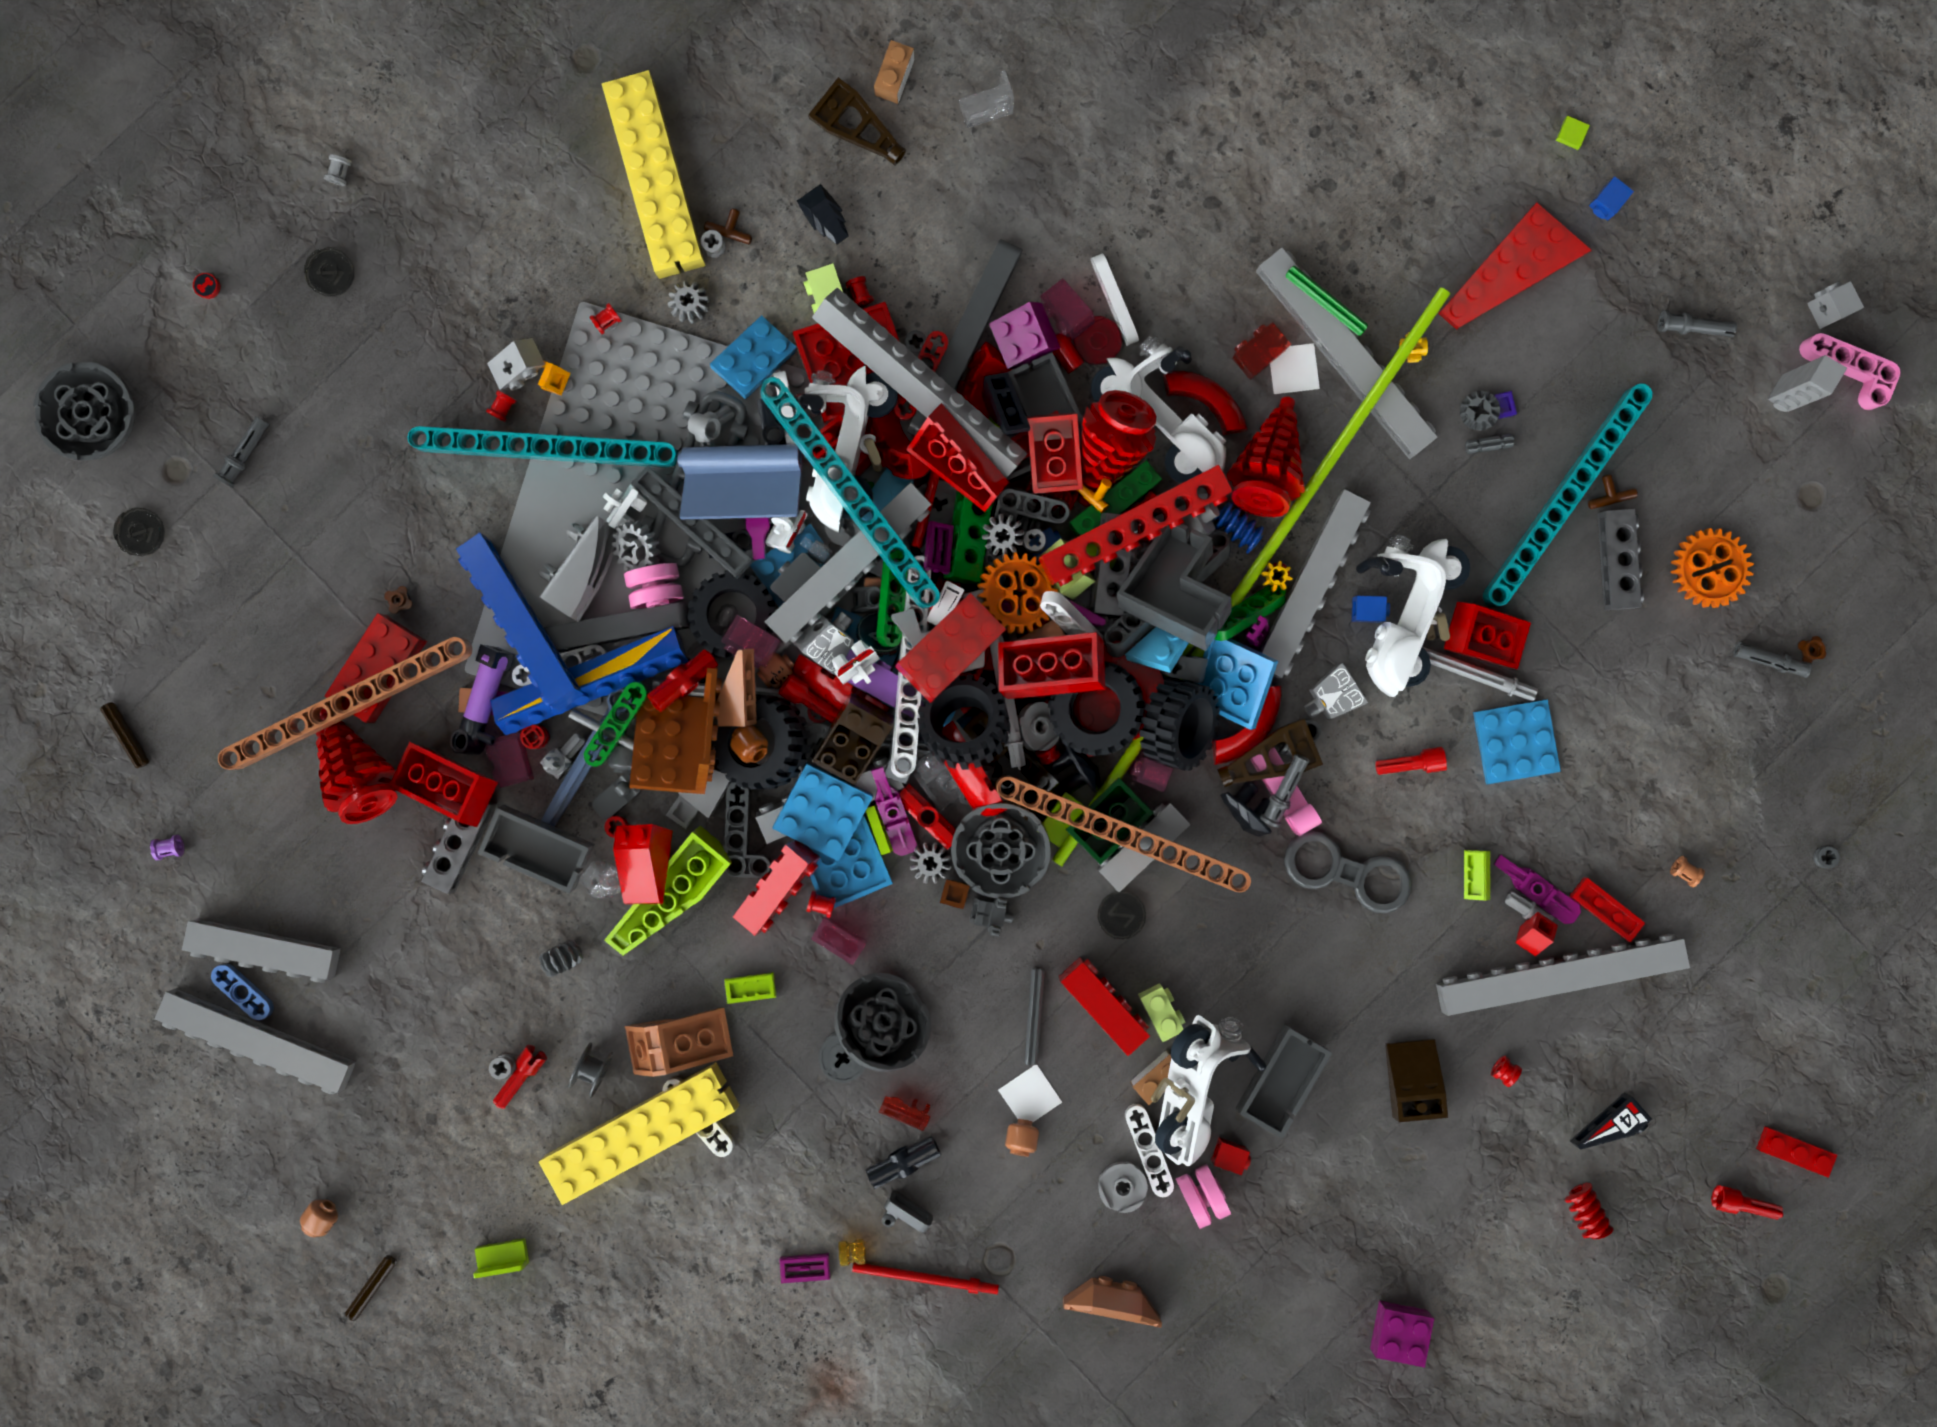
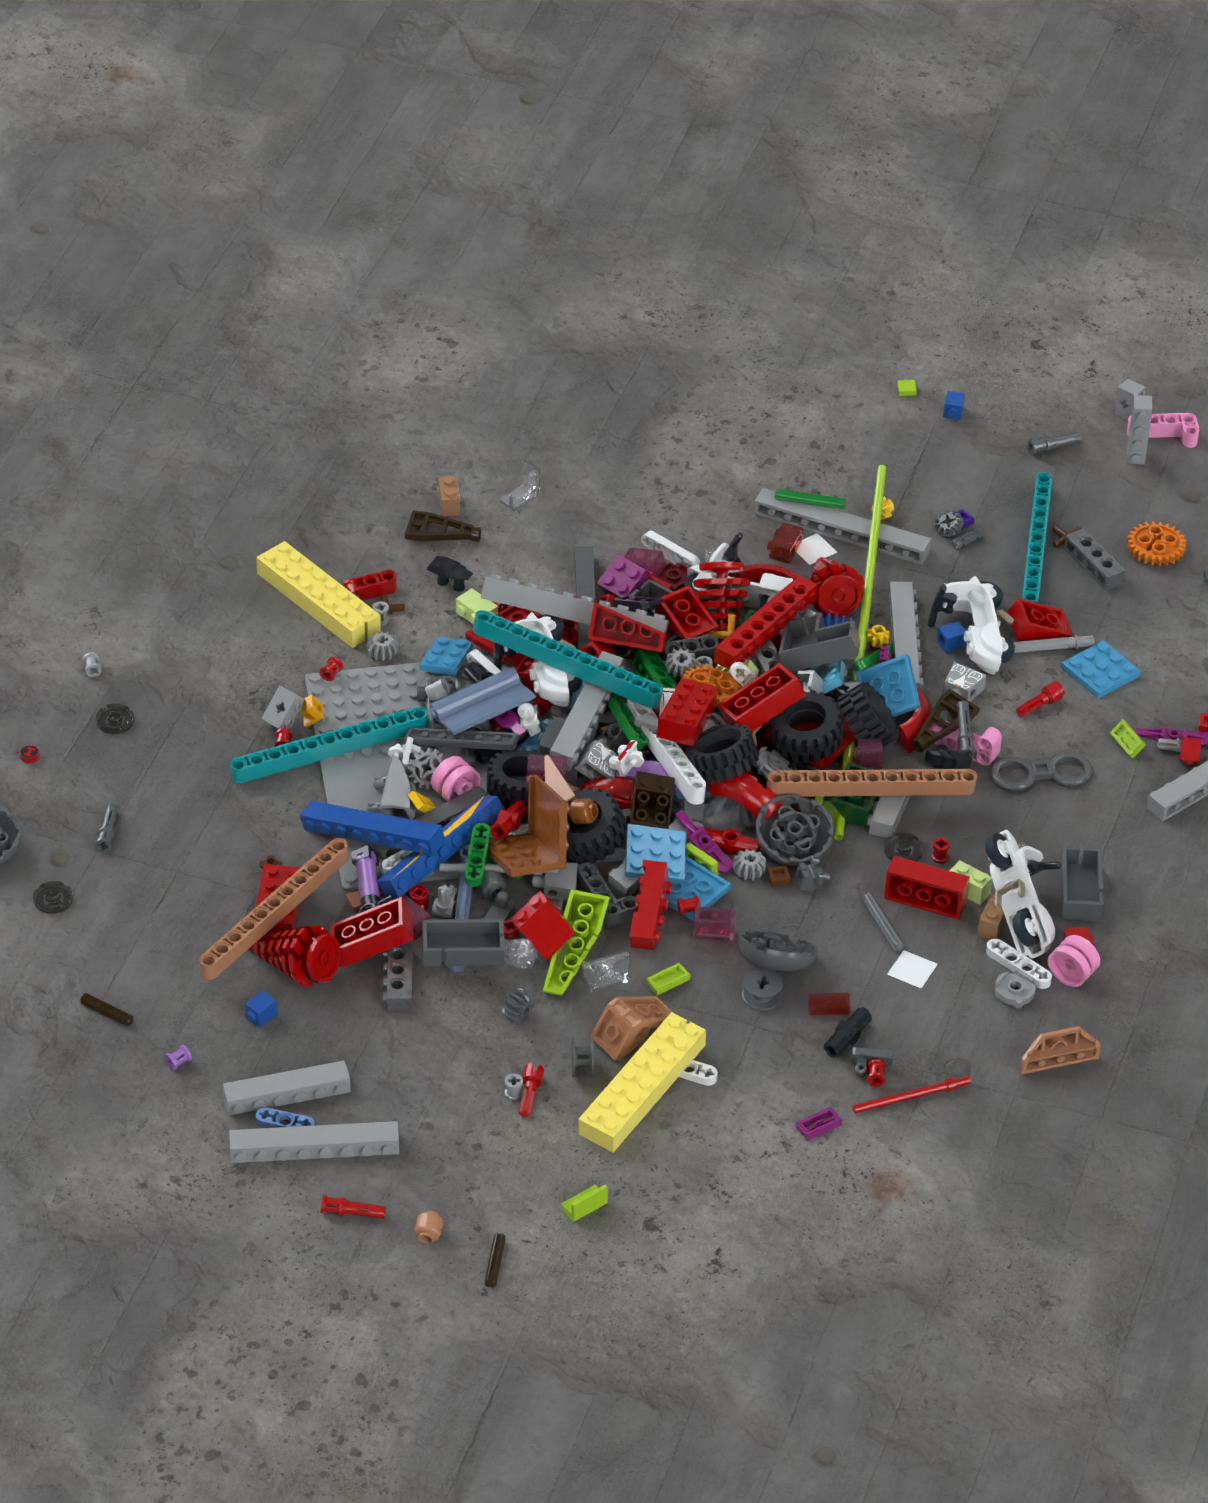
camera: 30 degrees left, 45 degrees down
clear yellow wheel [838,1239,866,1267] -> none
nougat head [1005,1119,1039,1157] -> none
dark brown slope [1385,1039,1448,1122] -> none
red wing [1438,202,1592,330] -> none
none -> blue brick [245,991,277,1027]
none -> red pin [320,1194,386,1219]
none -> red piece [343,569,397,600]
none -> yellow tile [408,791,436,813]
none -> clear slope [582,951,629,992]
none -> light grey panel [797,670,824,694]
none -> red bush [867,1059,885,1087]
none -> red bush [931,837,950,864]

